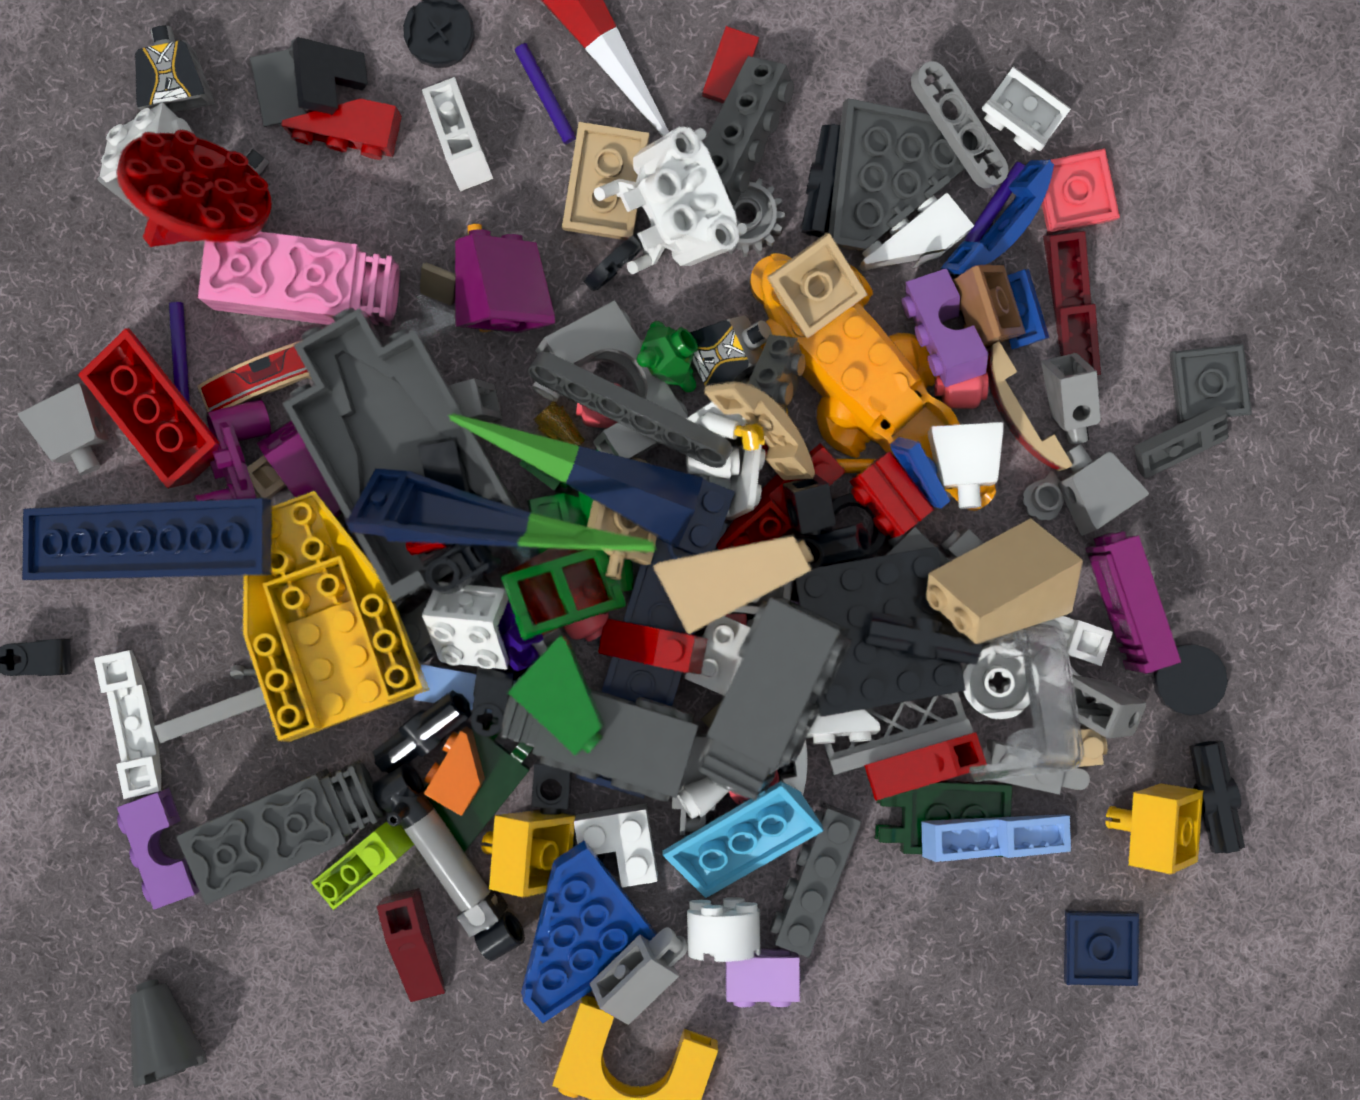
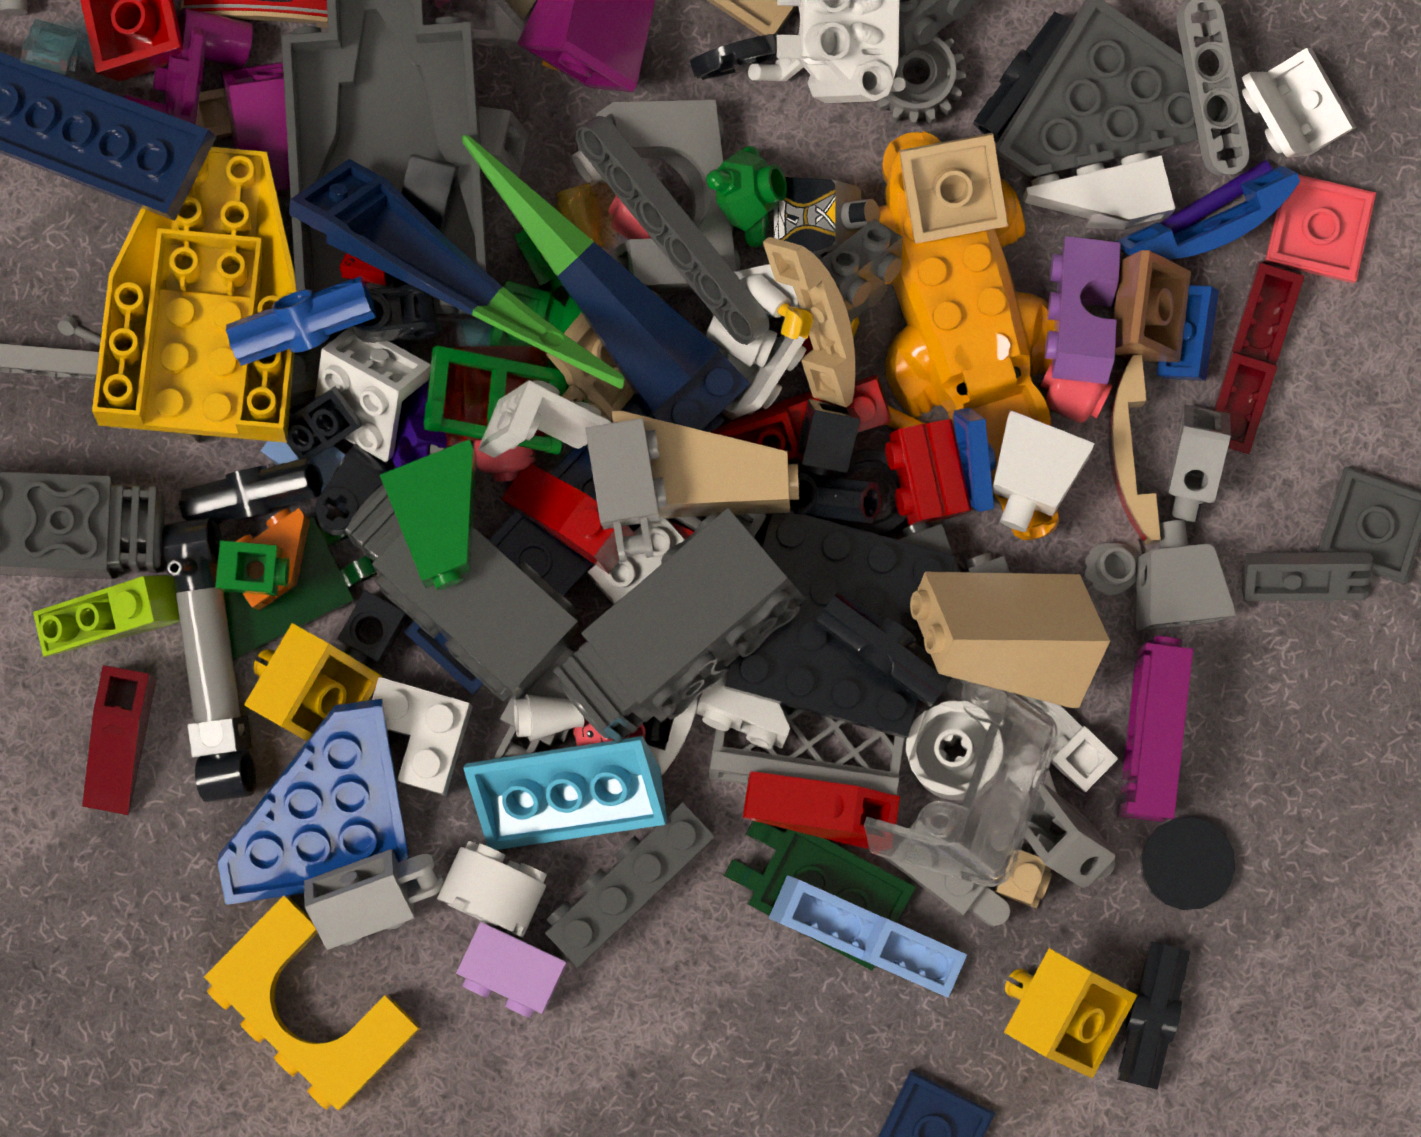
camera: 20 degrees right, 5 degrees down
none -> clear light blue slope [20,18,88,75]
none -> green brick [215,540,290,596]
none -> blue piece [226,276,376,366]
none -> black slope [287,386,363,459]
none -> white bracket [478,380,612,458]
none -> light grey brick [585,418,667,562]

